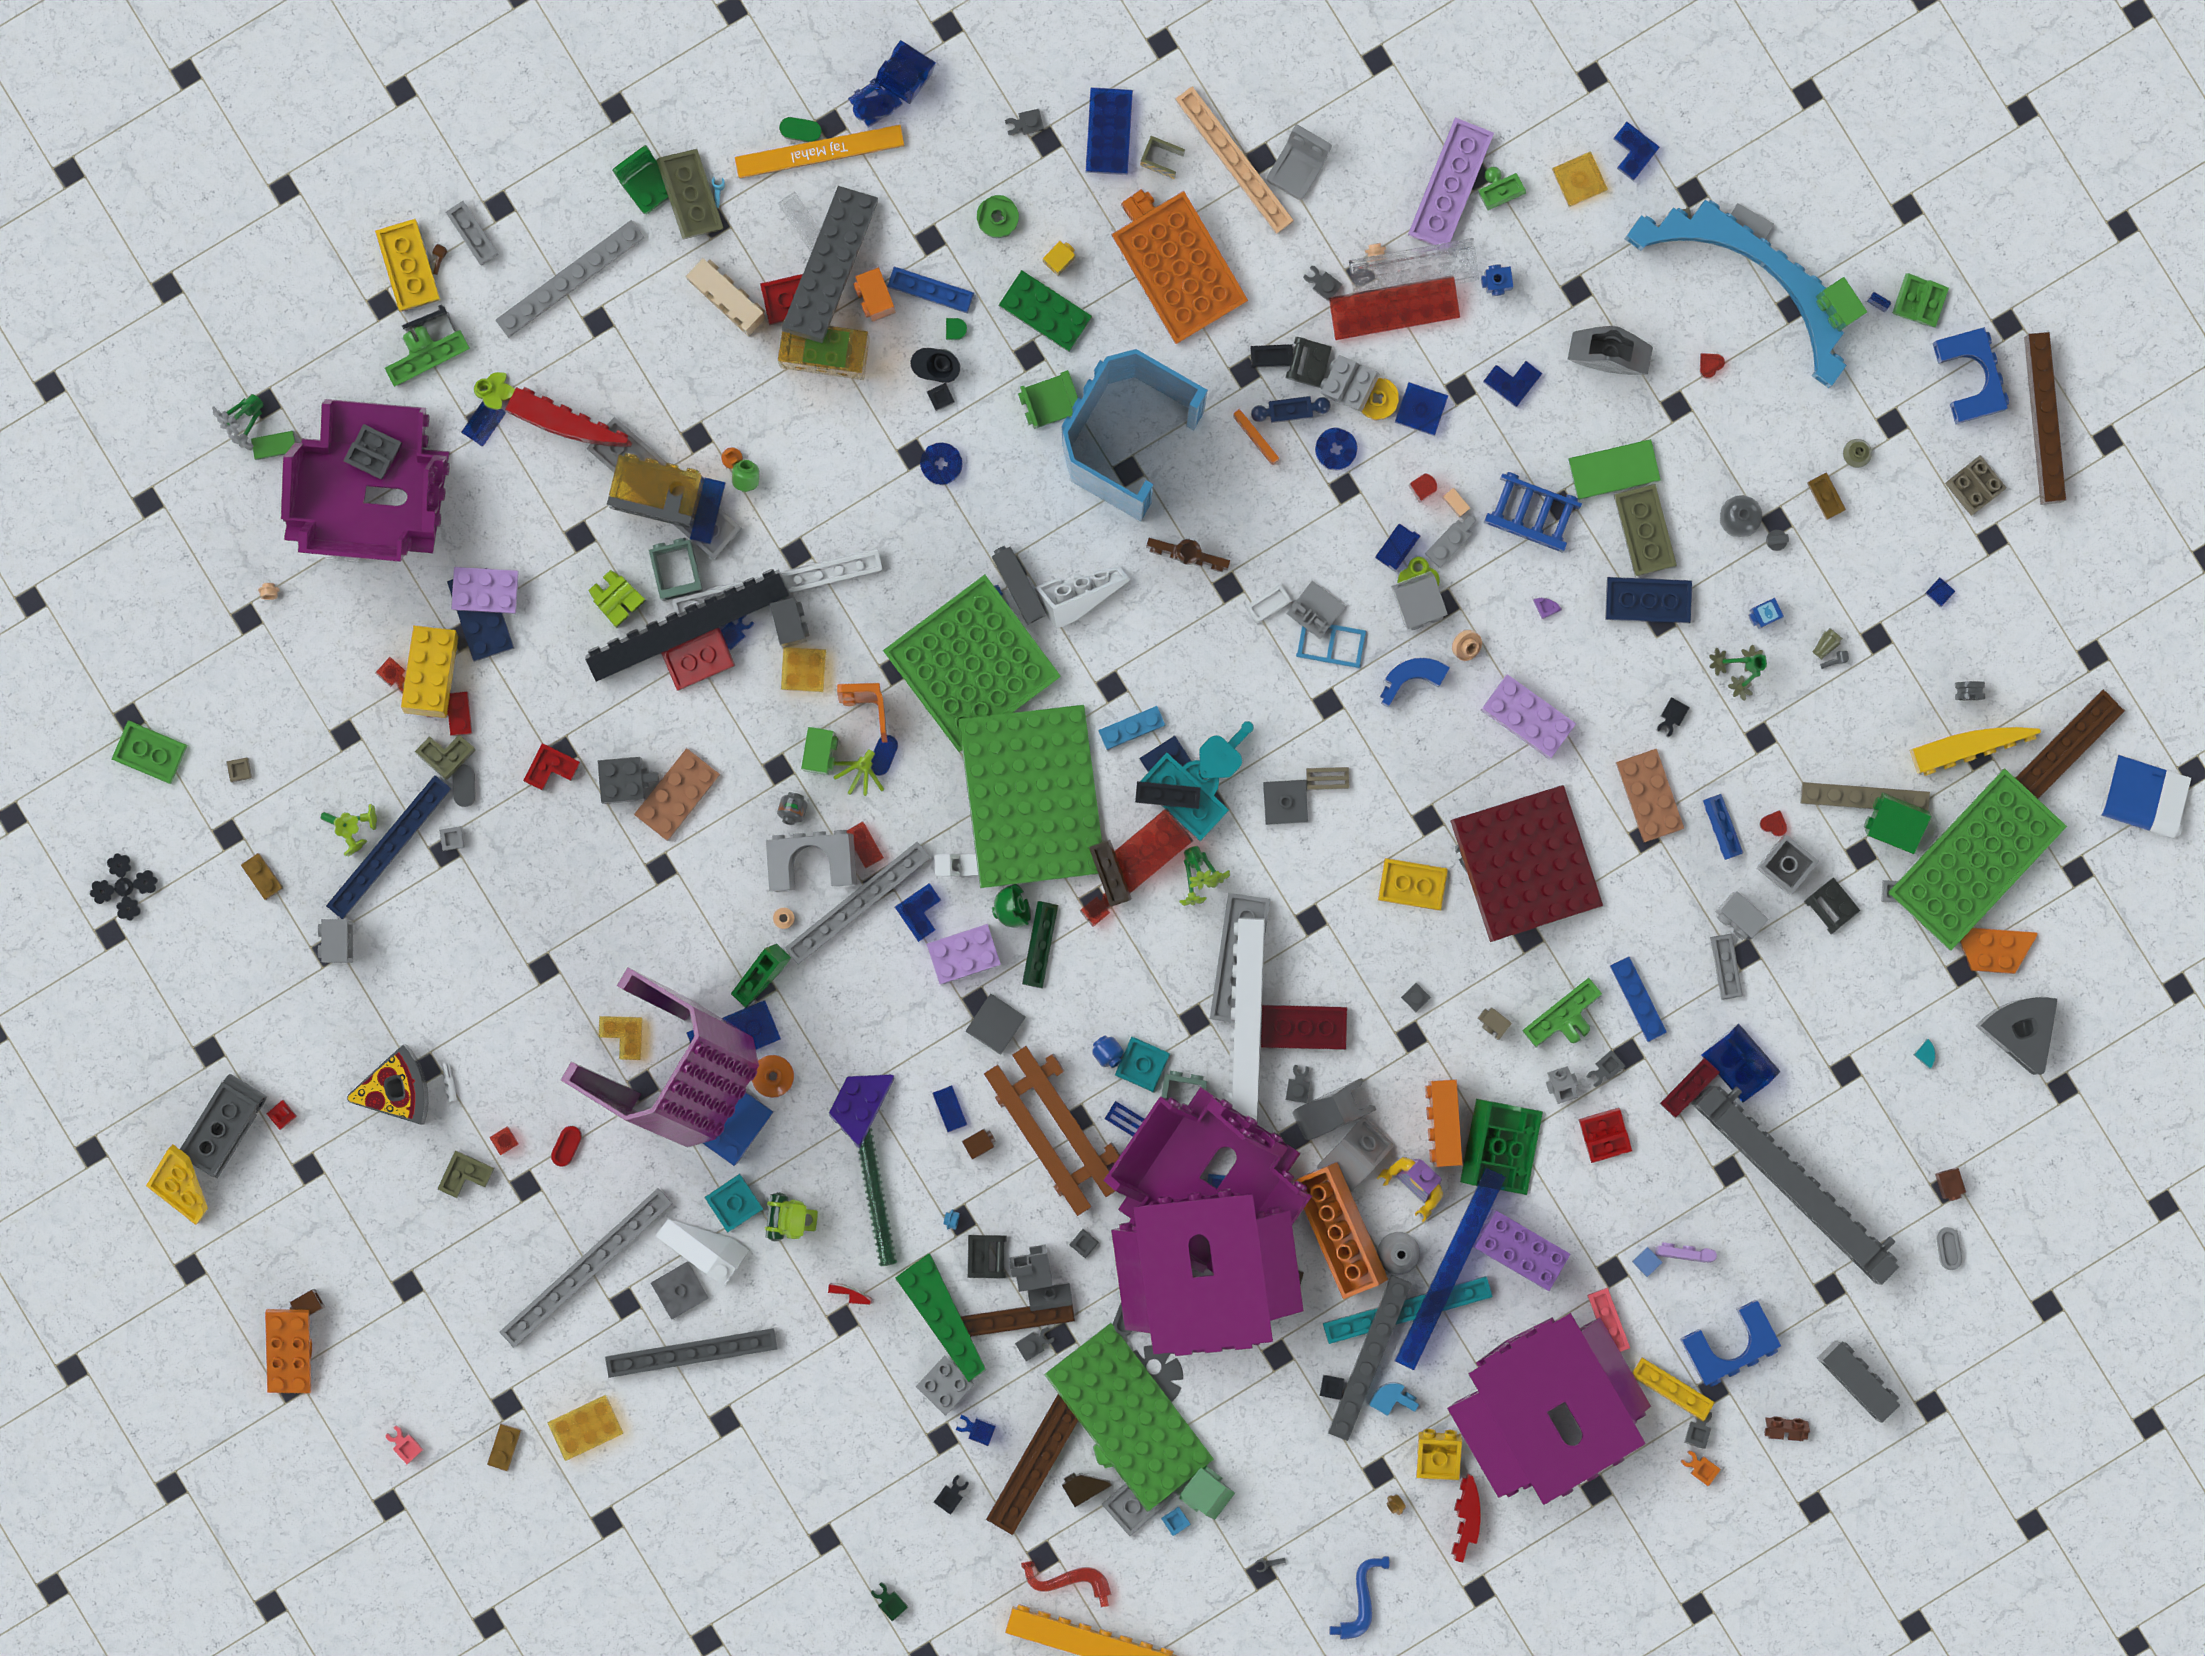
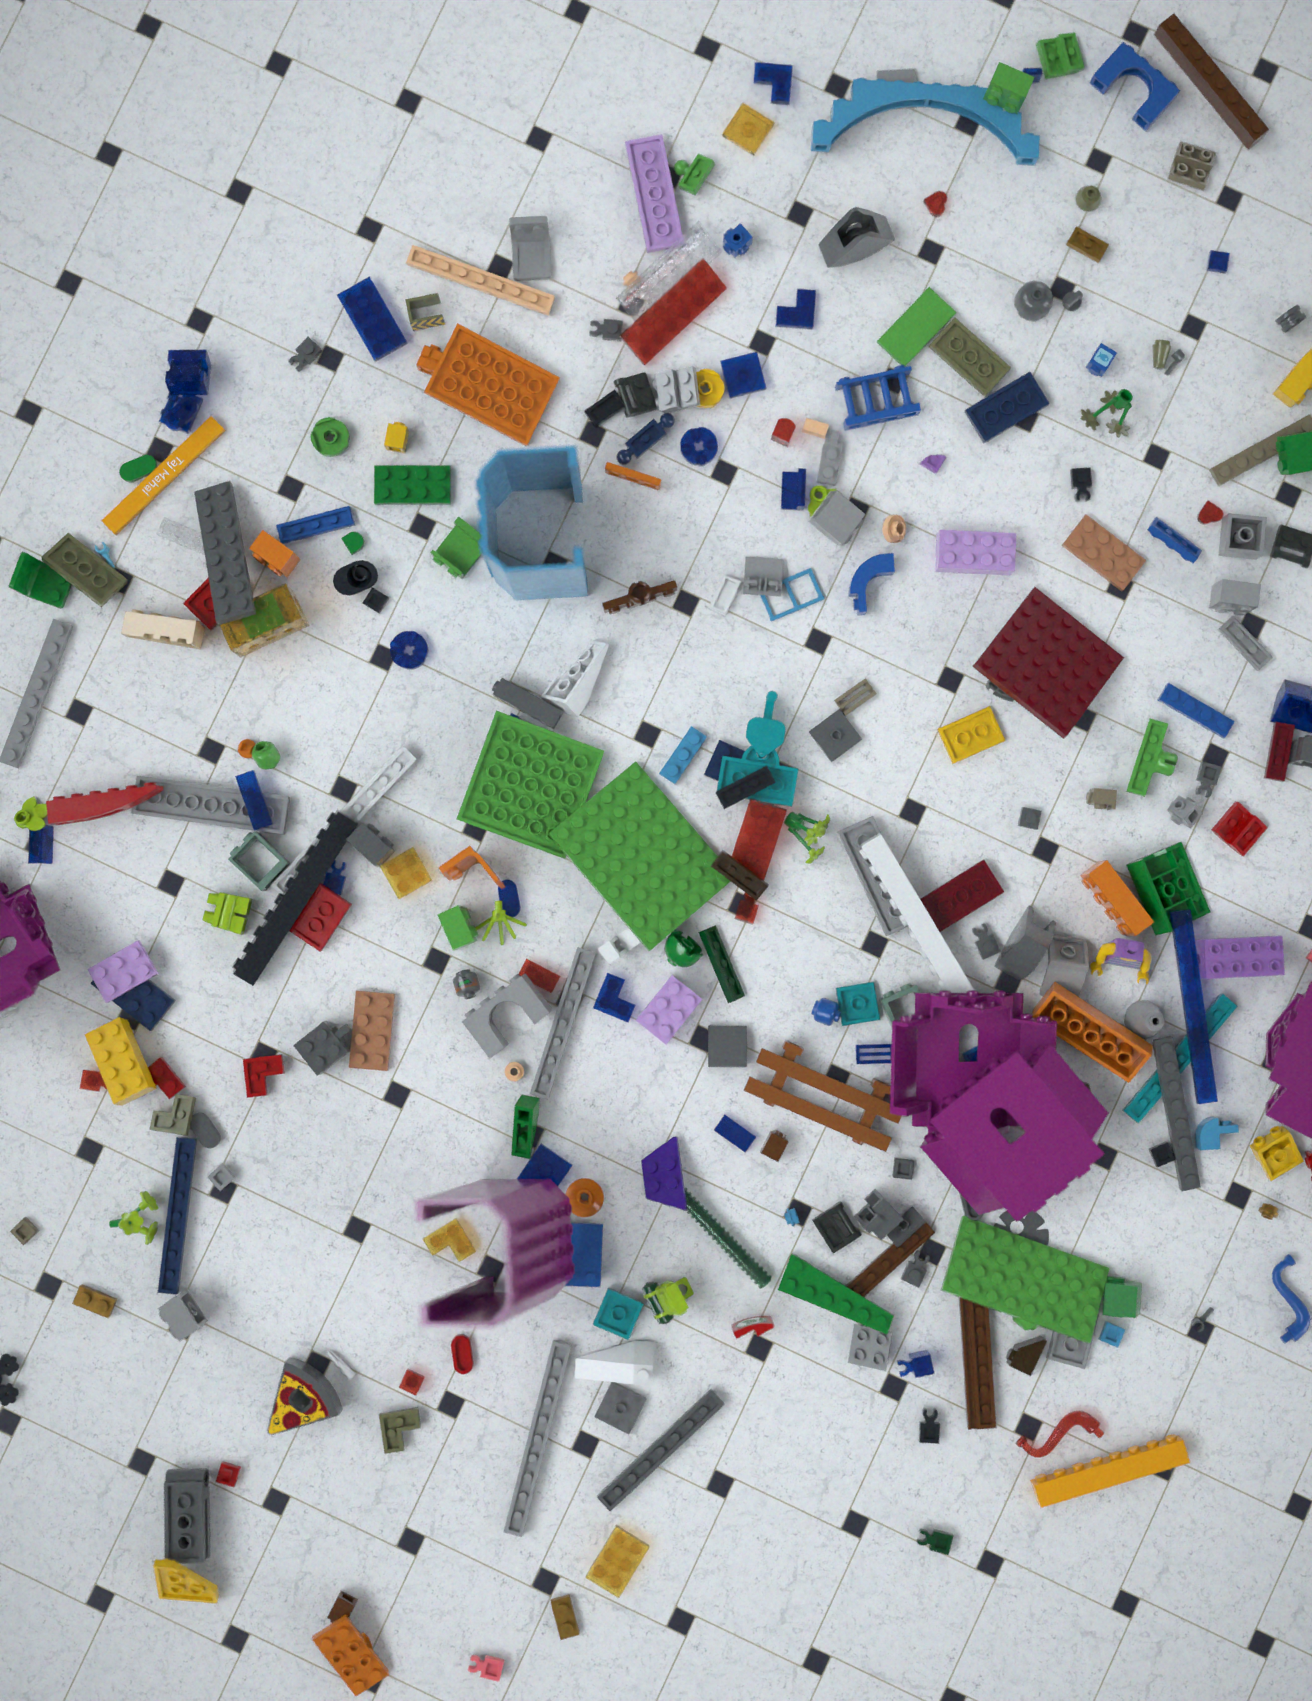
camera: 35 degrees left, 0 degrees up
clear yellow piece [607,453,705,529] -> none

